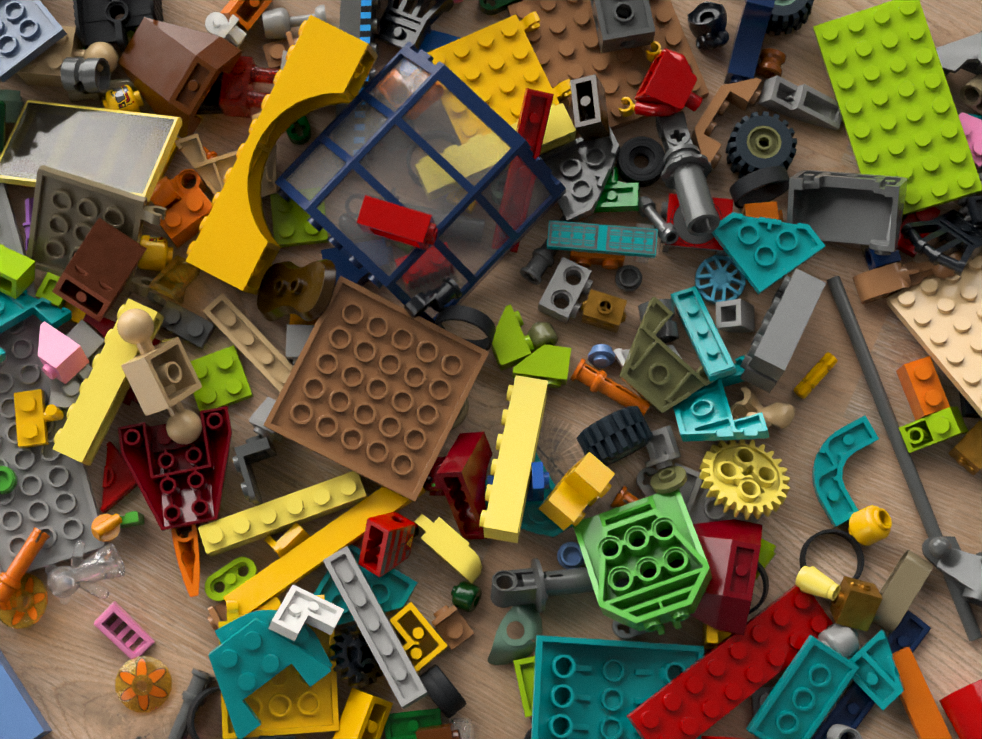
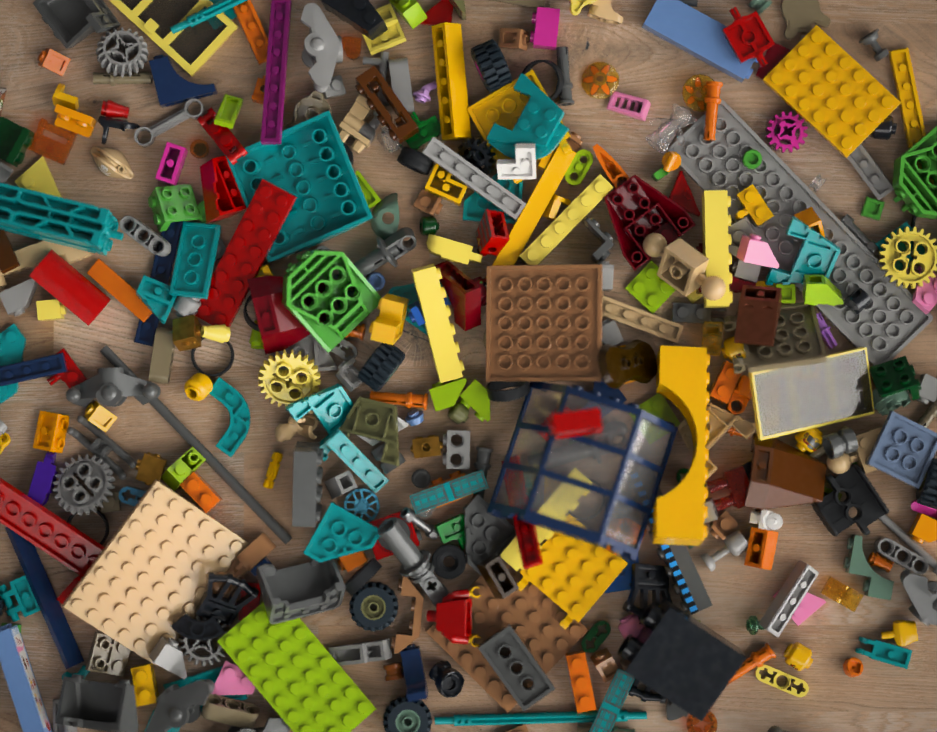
camera: 155 degrees right, 10 degrees up
black connector [404,277,462,318] -> none
olive piece [650,466,688,494] -> none

